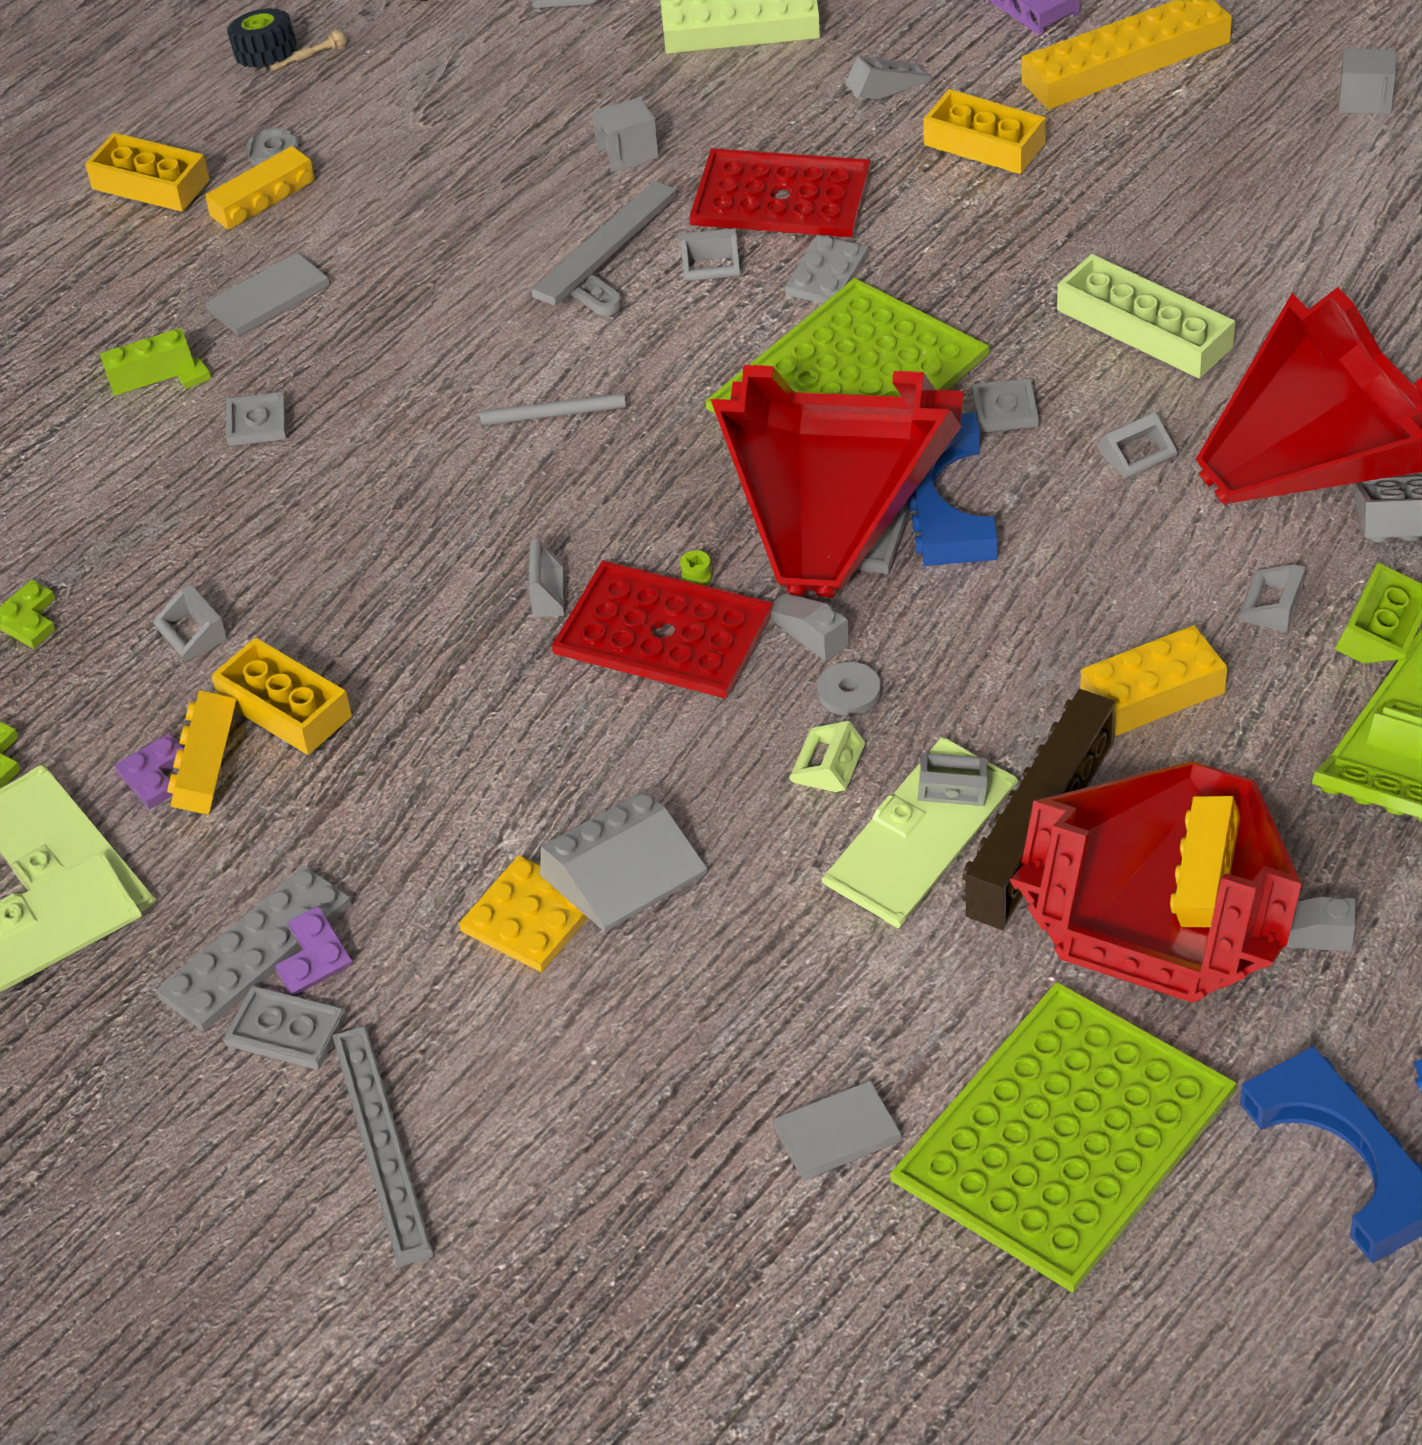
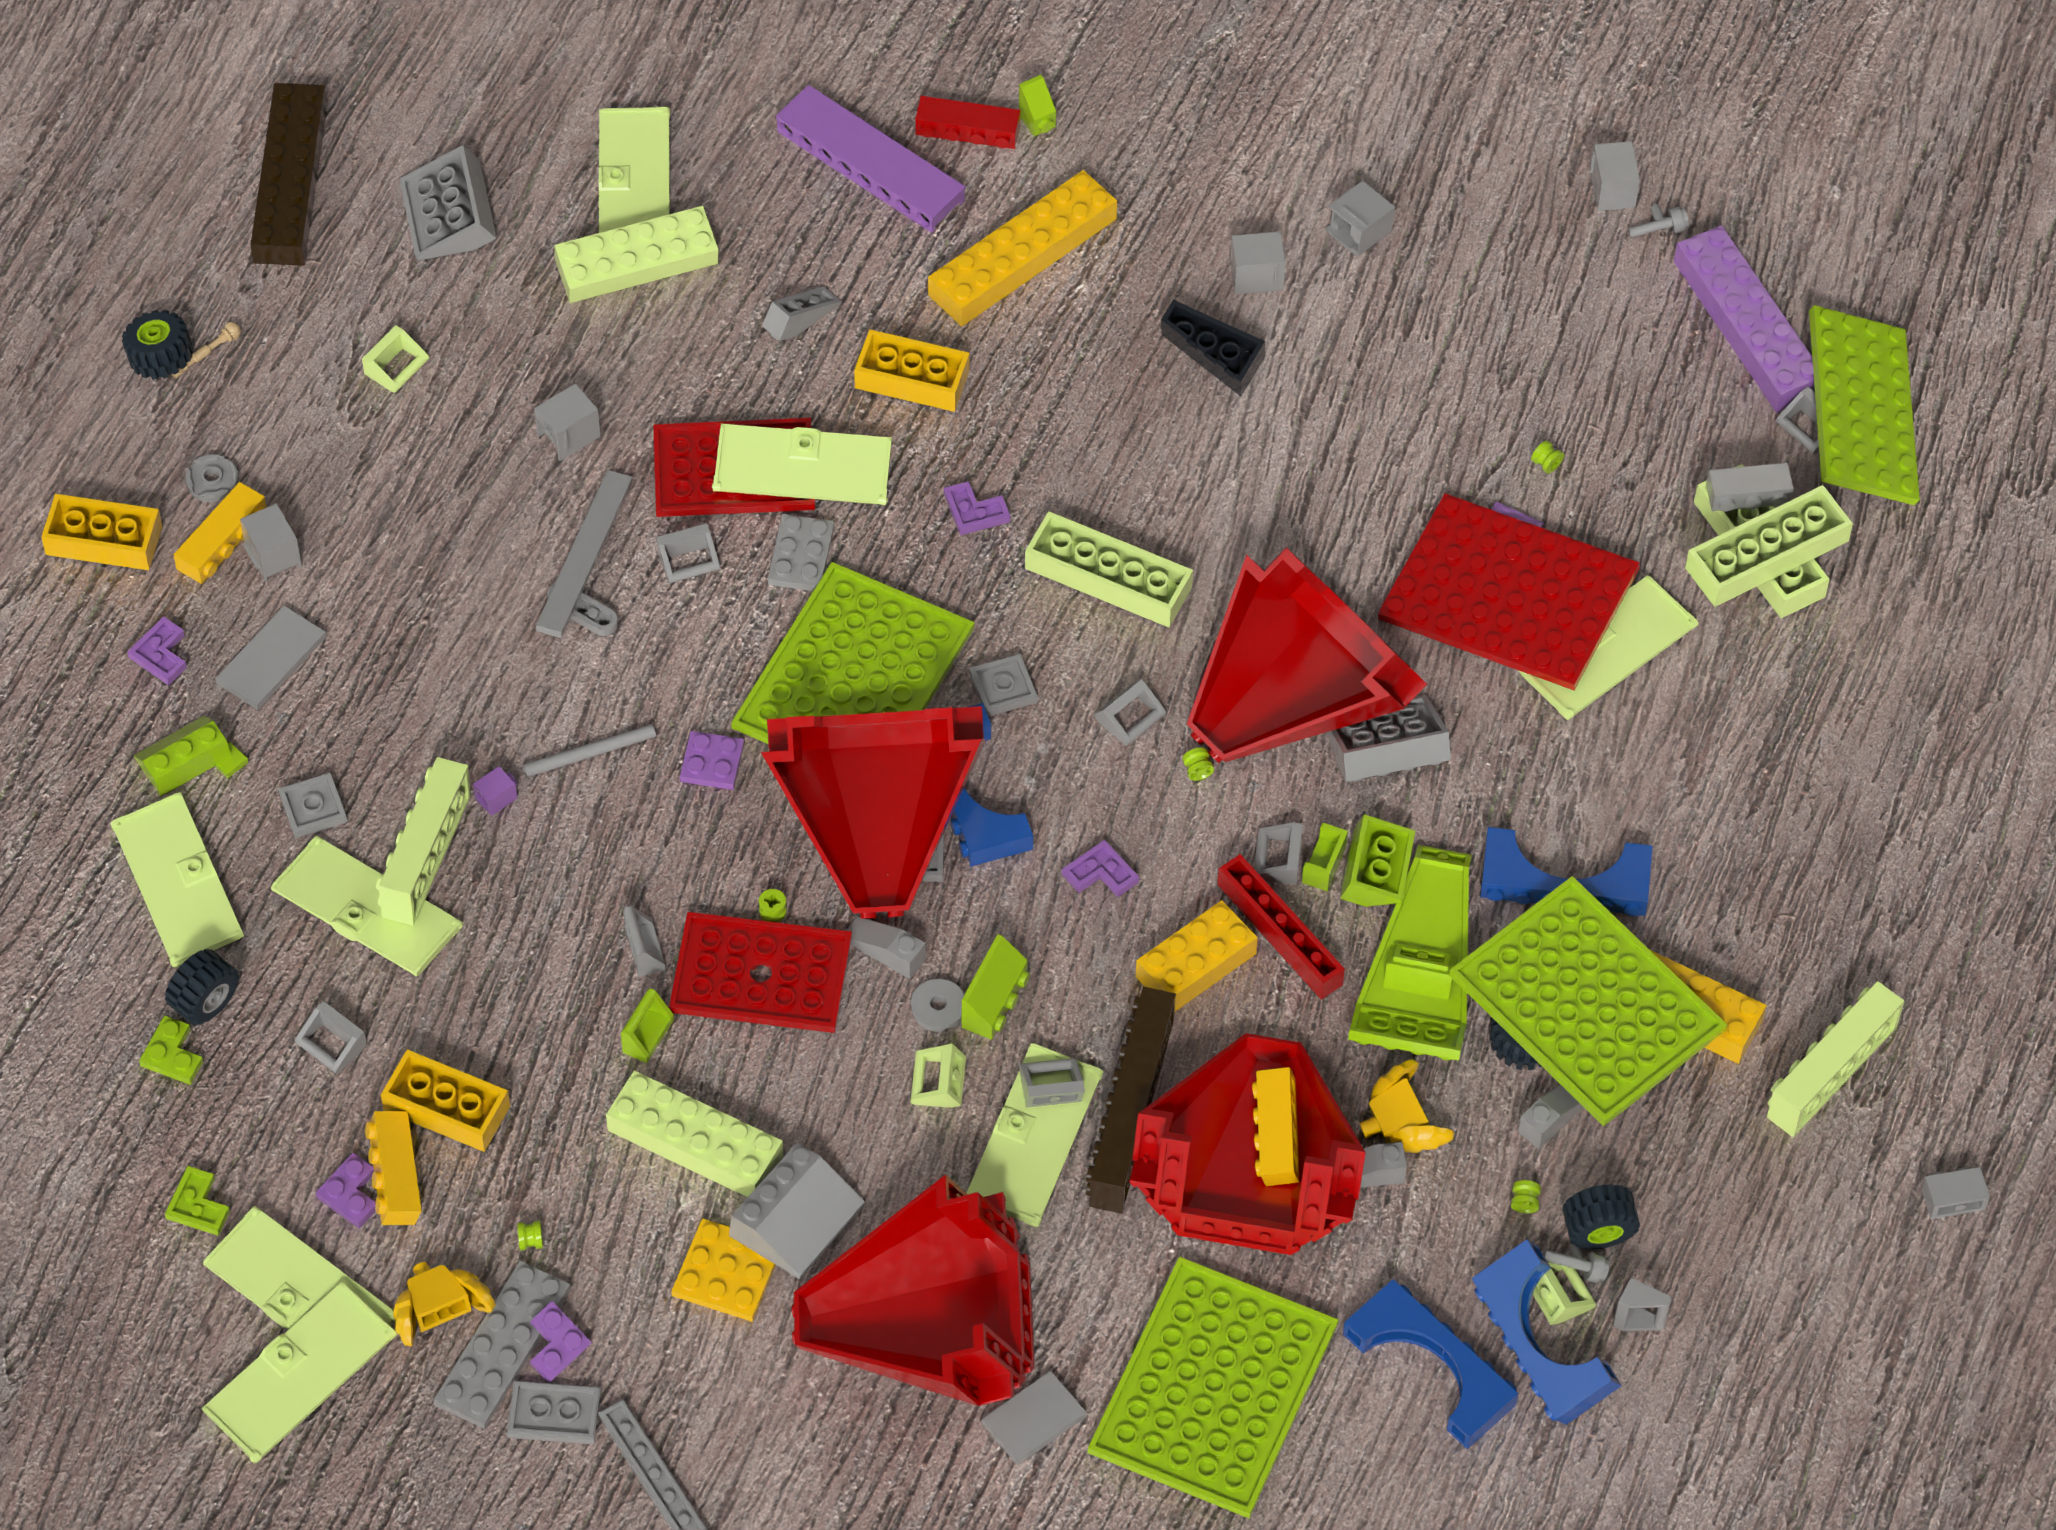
camera: 20 degrees left, 10 degrees up
none -> yellowish green door [110,792,244,968]
none -> medium lavender plate [127,616,187,685]
none -> black wheel [165,949,239,1025]
none -> light grey piece [240,503,302,583]
none -> yellowish green door [271,836,464,977]
none -> yellowish green tile [362,325,429,393]
none -> yellowish green brick [376,757,471,926]
none -> yellow torso [393,1262,496,1347]
none -> medium lavender brick [473,766,518,816]
none -> lime wheel [517,1220,543,1251]
none -> yellowish green brick [606,1071,784,1197]
none -> lime tile [621,988,674,1063]
none -> medium lavender plate [680,731,744,790]
none -> yellowish green door [712,423,892,505]
none -> red piece [791,1174,1035,1407]
none -> medium lavender plate [944,481,1010,535]
none -> lime slope [962,934,1030,1040]
none -> medium lavender plate [1062,840,1139,897]
none -> black wedge [1161,300,1265,397]
none -> lime wheel [1182,748,1214,781]
none -> red brick [1217,854,1345,1000]
none -> lime panel [1302,823,1348,892]
none -> yellow torso [1359,1059,1454,1153]

